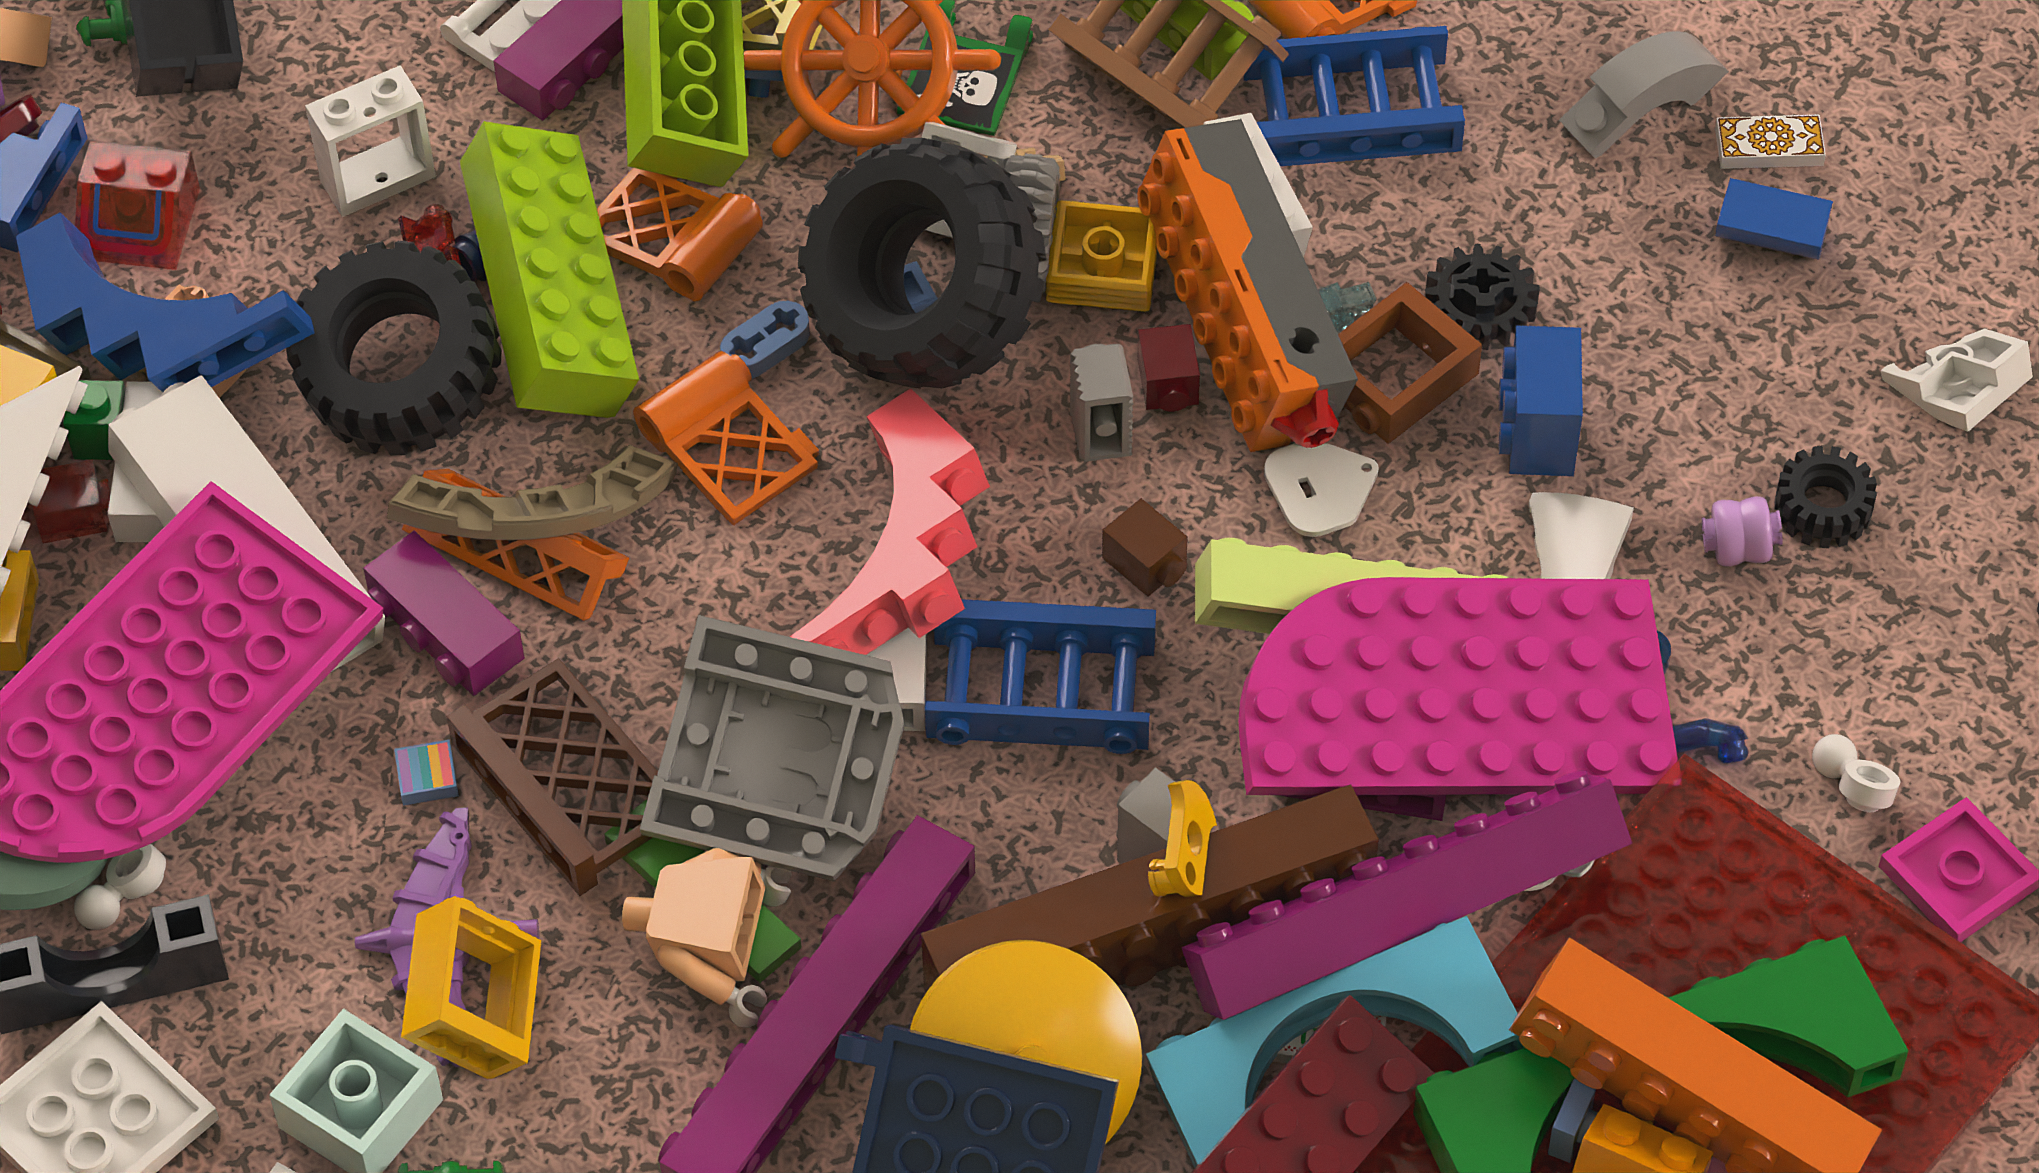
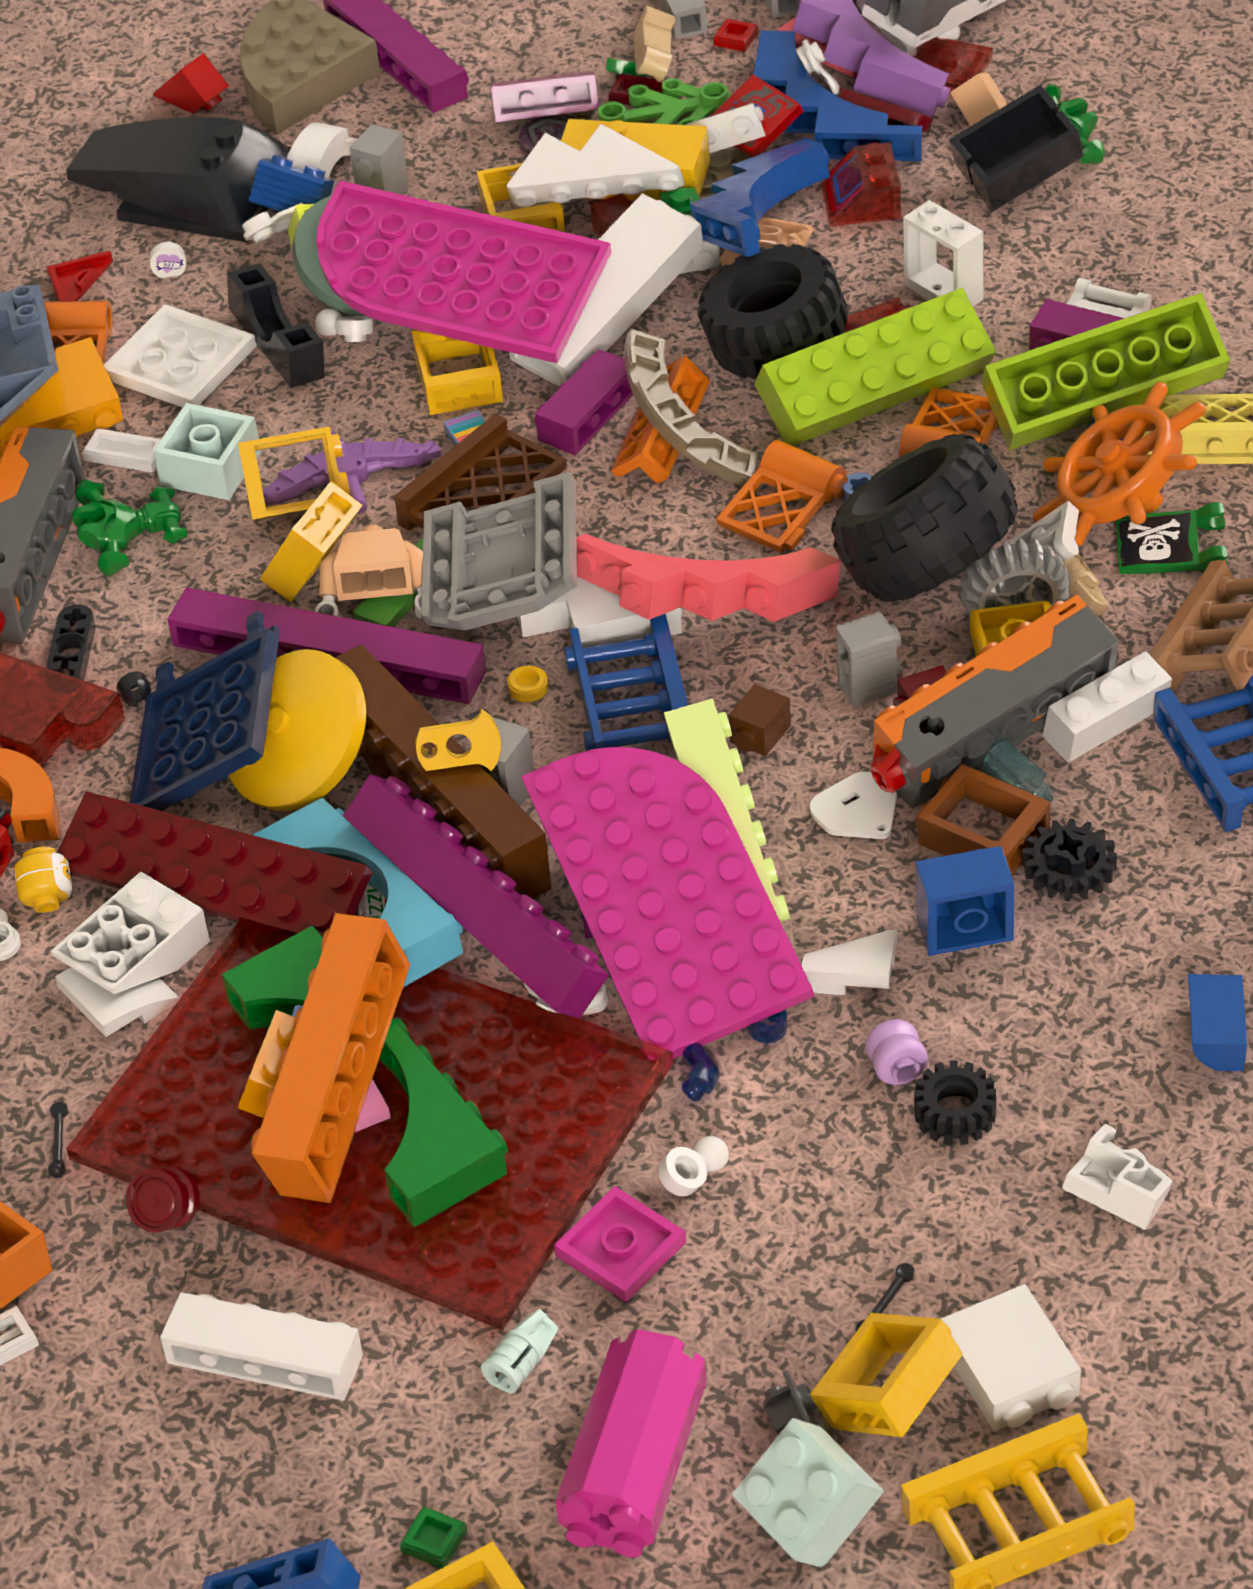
camera: 80 degrees right, 10 degrees down
none -> yellow window [260,482,363,602]
none -> yellow window [411,330,503,415]
none -> yellow tile [507,666,548,702]

